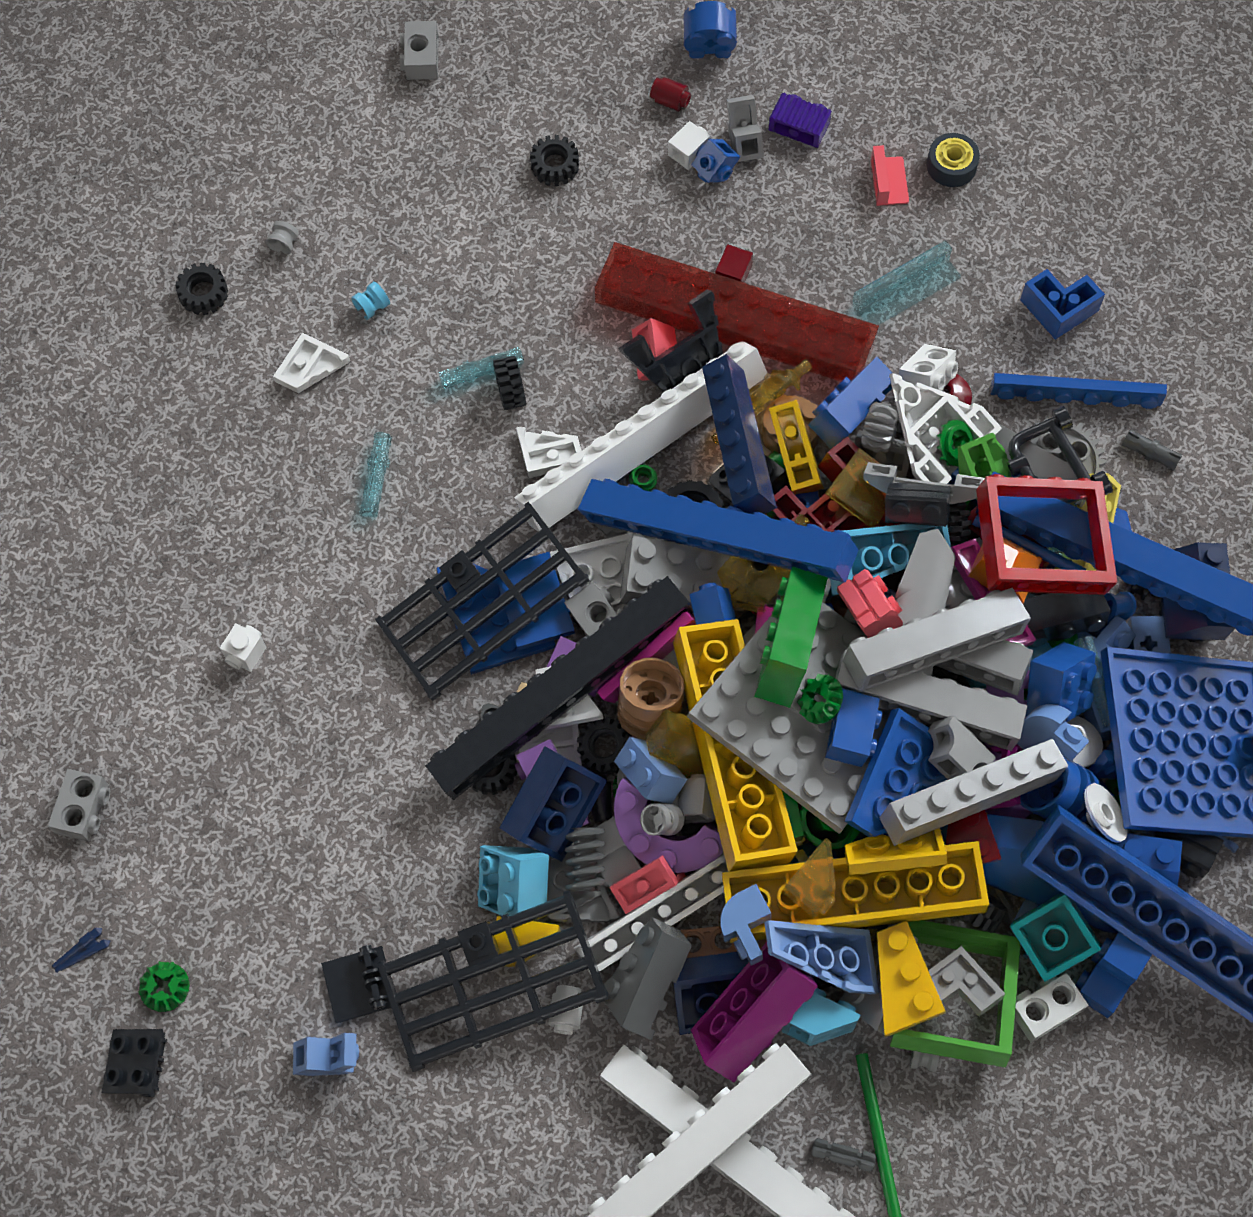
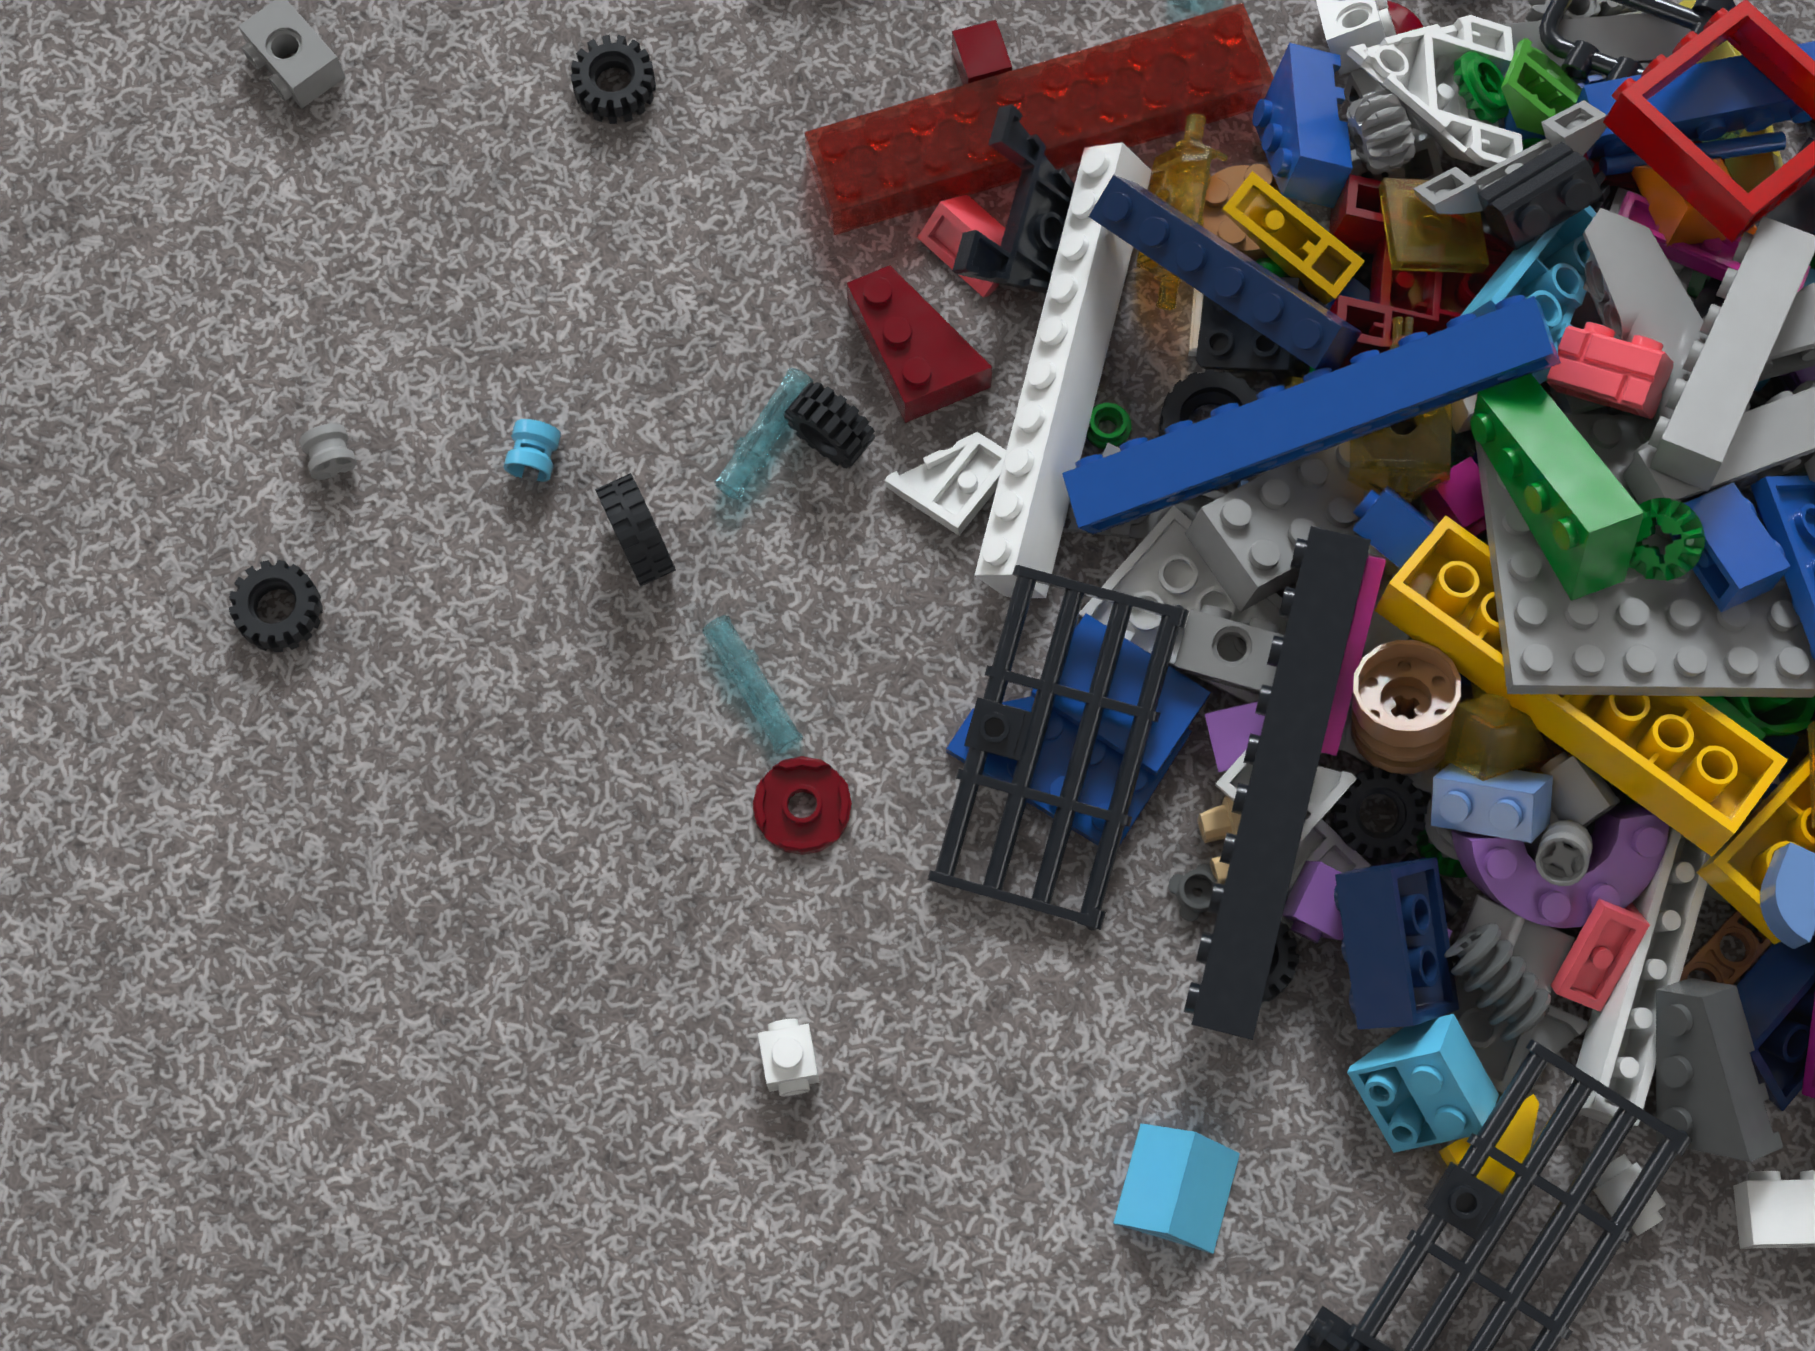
camera: 40 degrees left, 5 degrees up
white wing [273,333,350,393] -> none
none -> black tyre [595,473,676,587]
none -> dark red tile [753,756,852,855]
none -> dark red wedge [847,265,992,423]
none -> medium azure slope [1113,1124,1240,1254]

